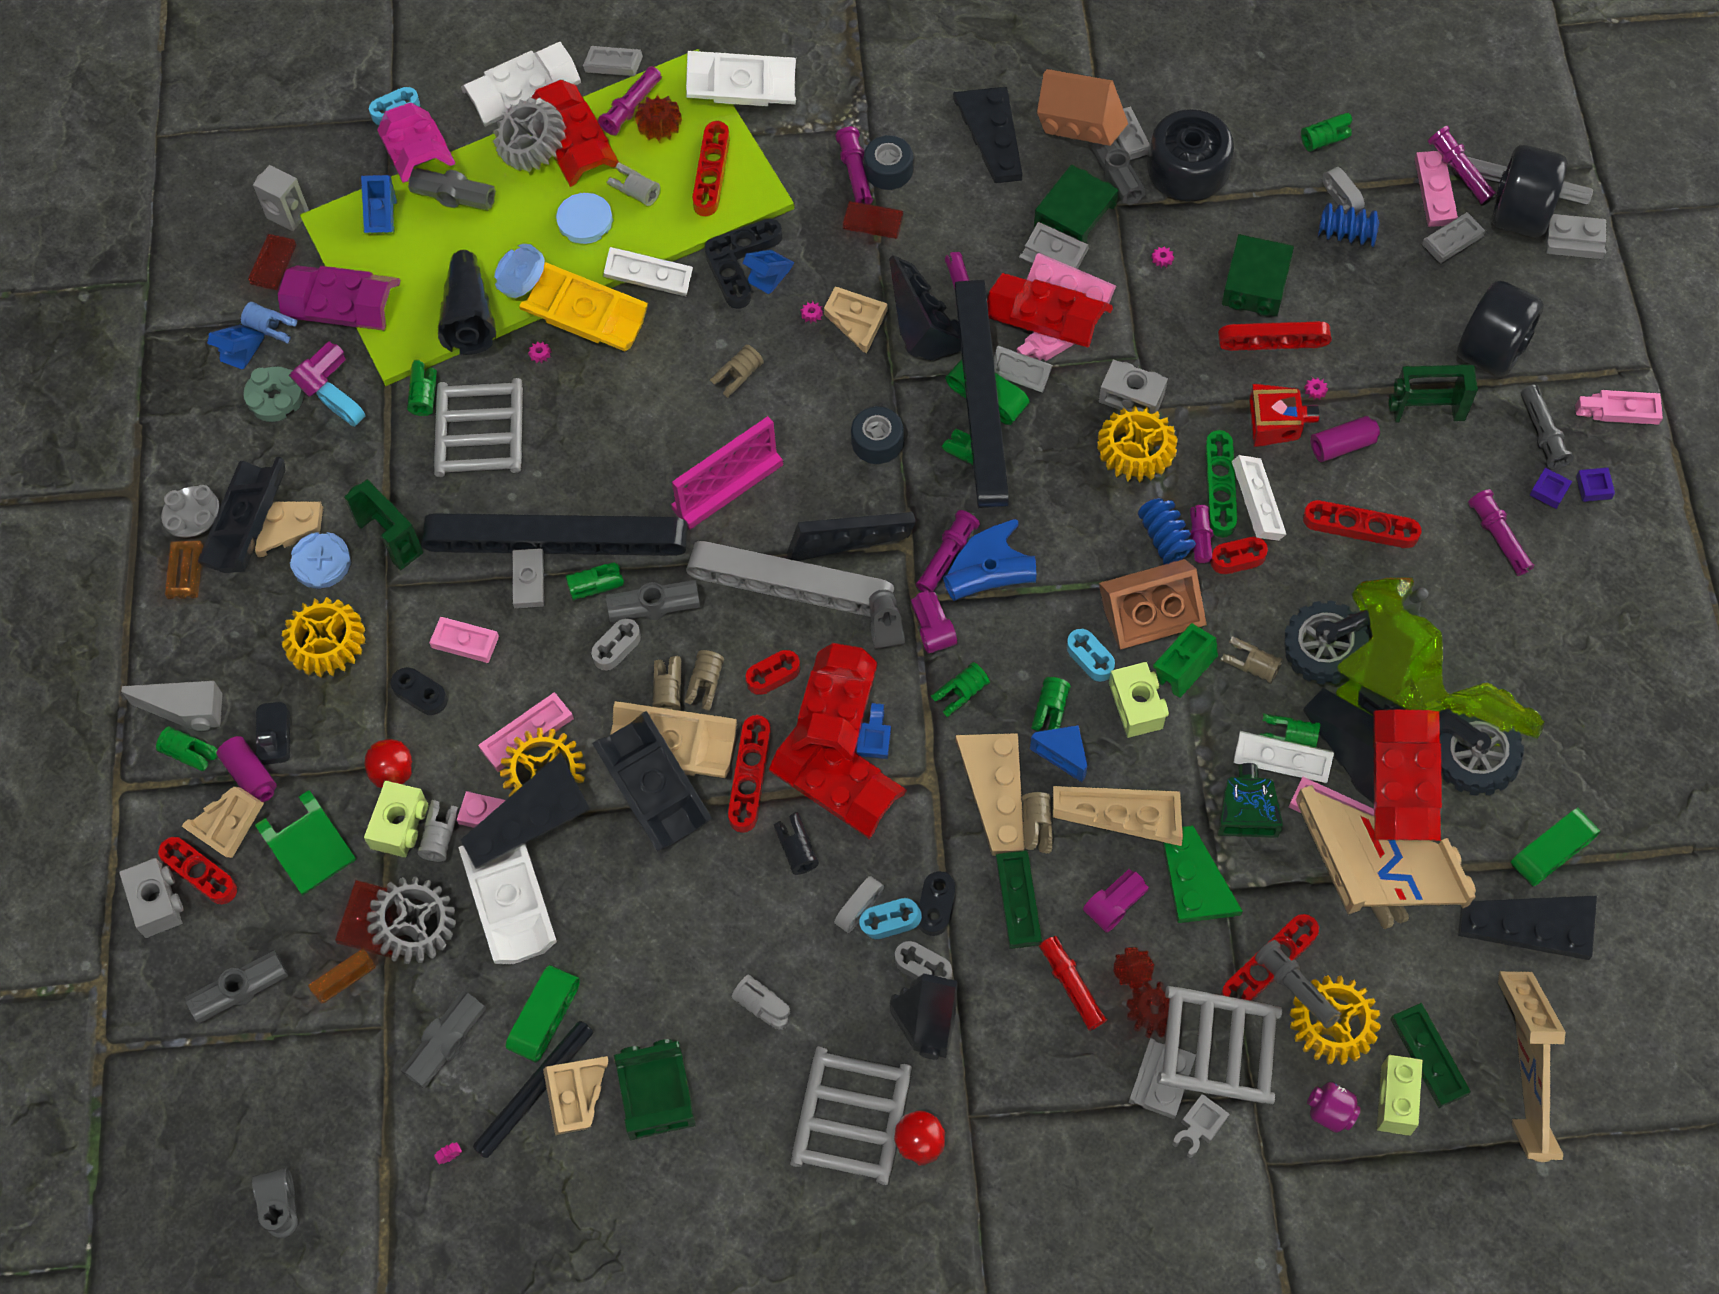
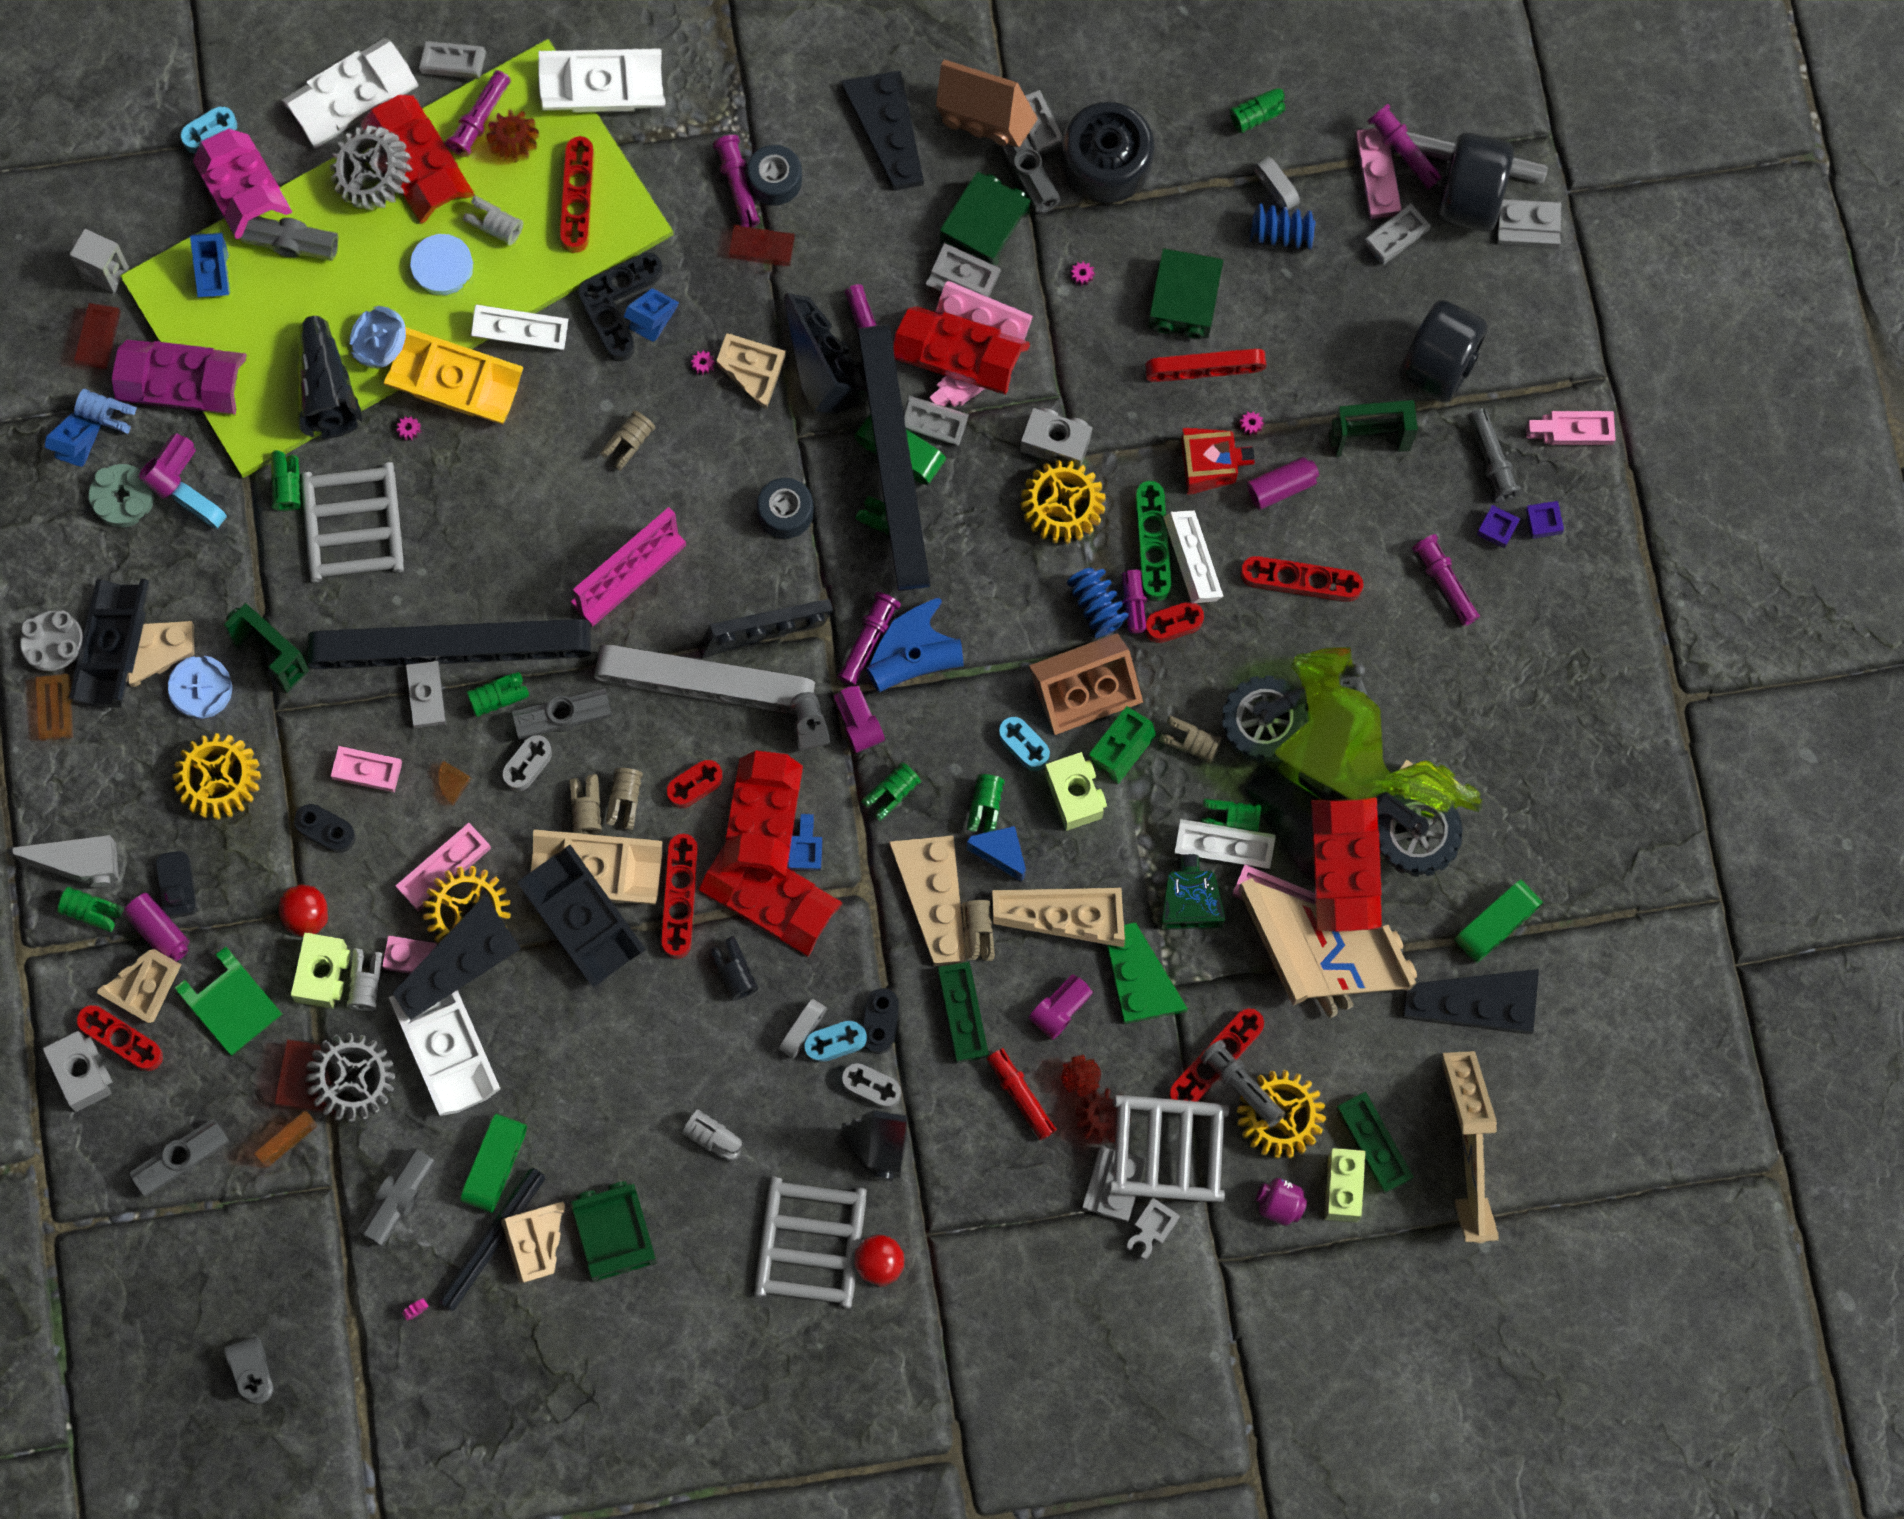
camera: 10 degrees left, 10 degrees up
none -> clear orange tile [439,761,471,805]

